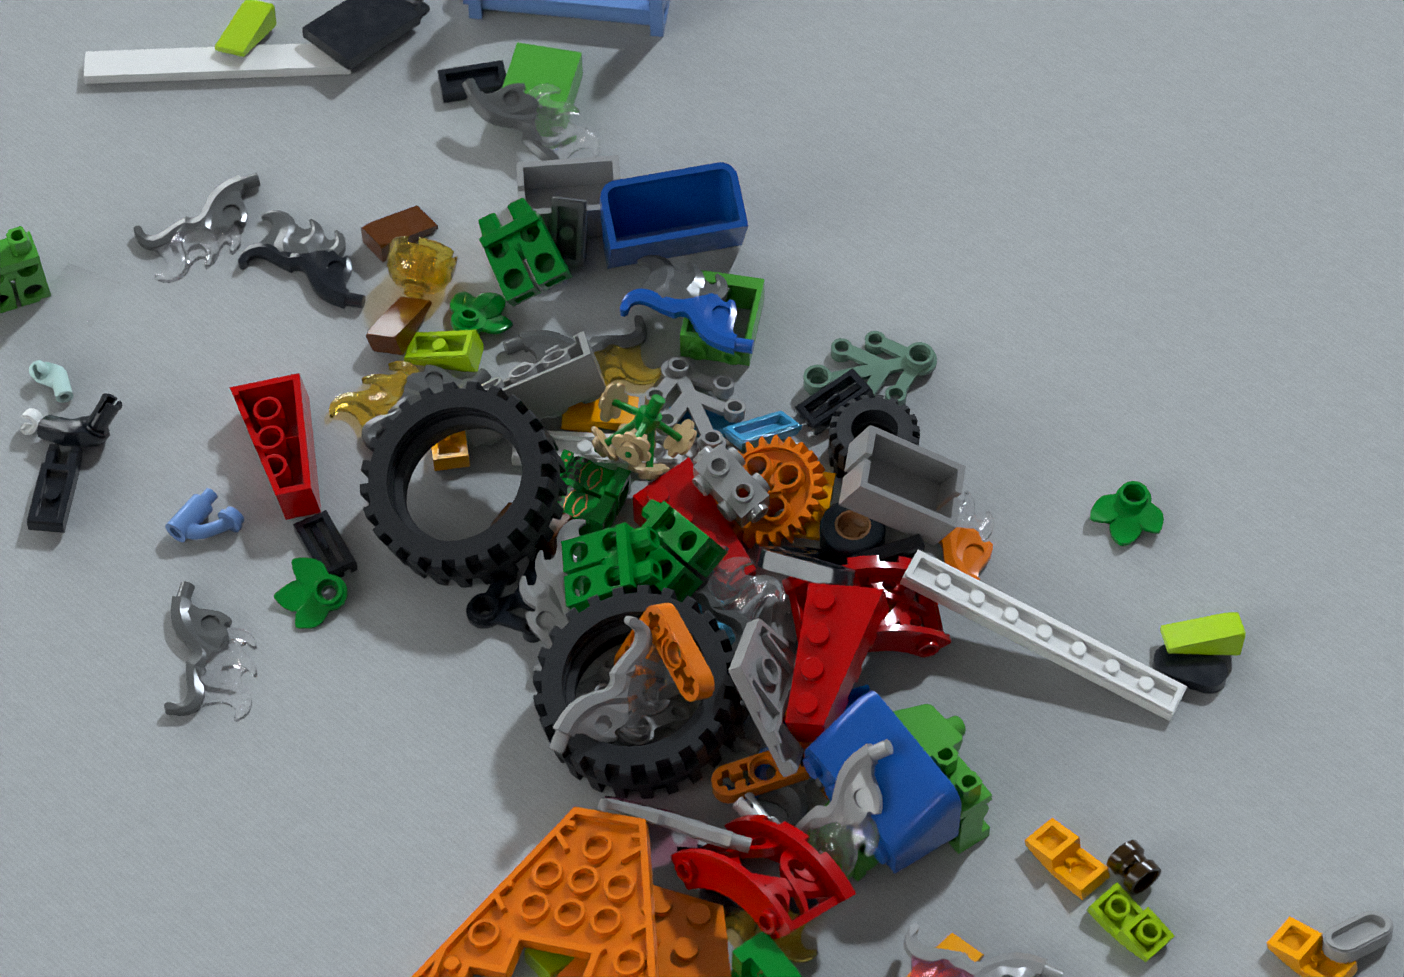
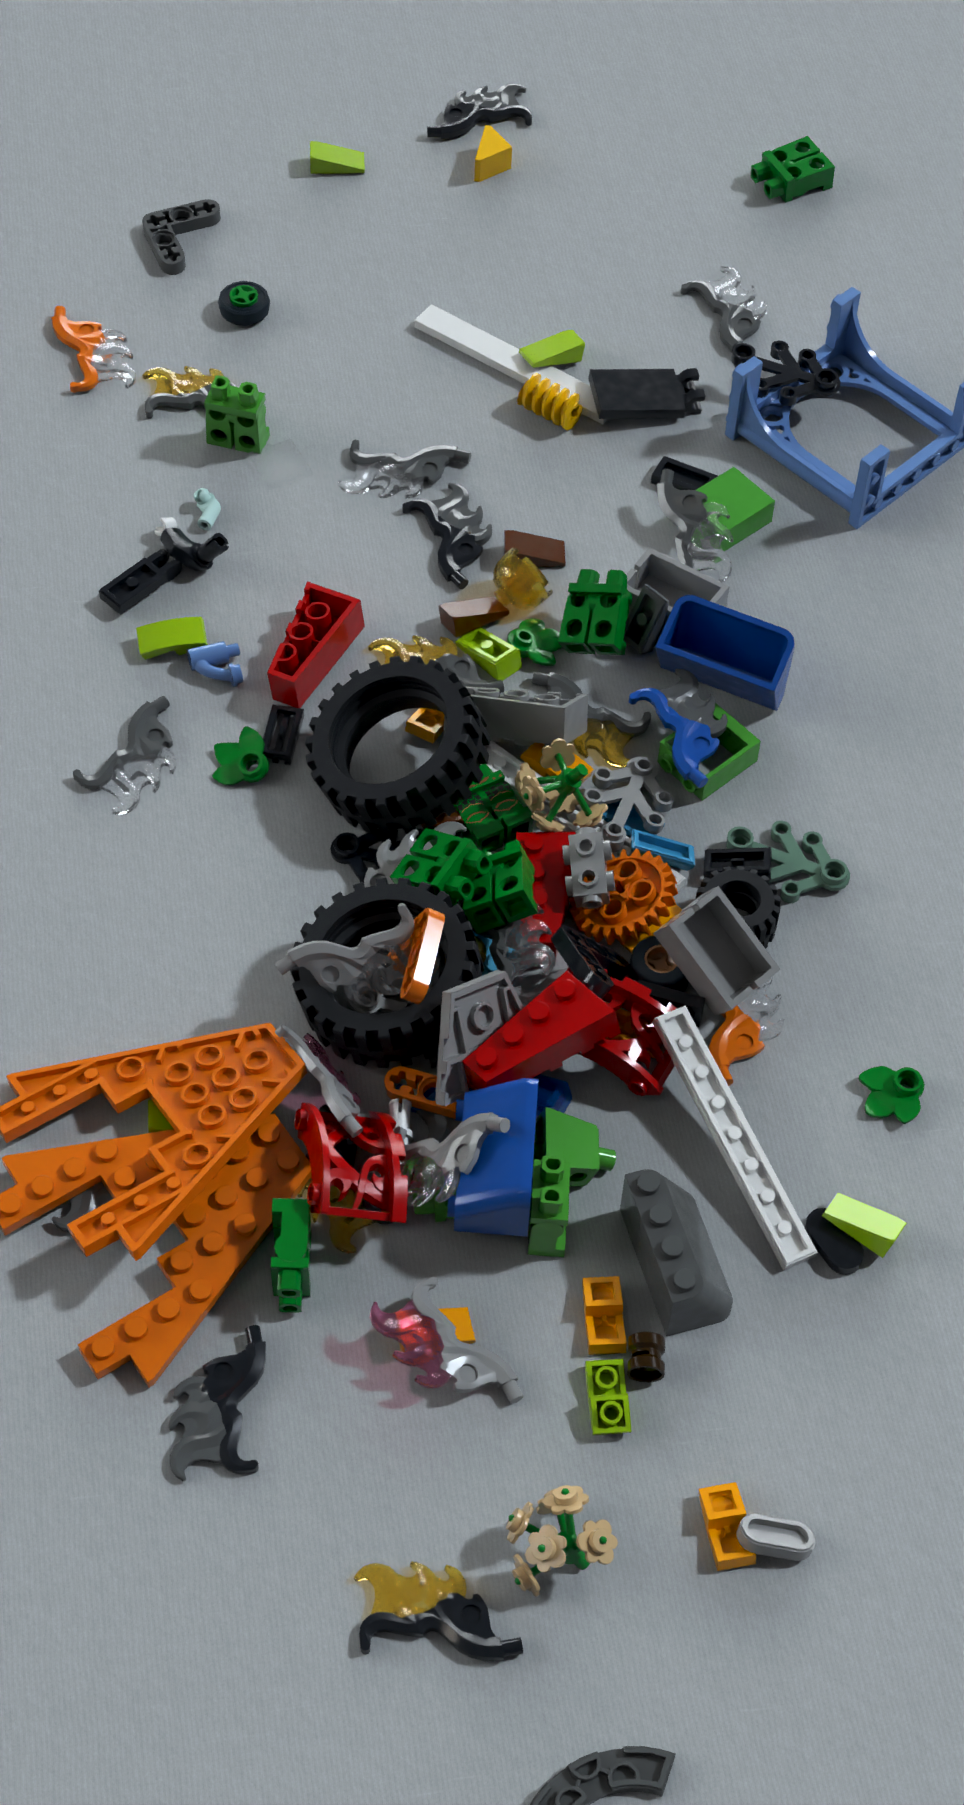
camera: 35 degrees right, 0 degrees up
none -> lime slope [136,617,207,660]
none -> yellow piece [517,373,582,430]
none -> dark grey windscreen [620,1169,733,1337]

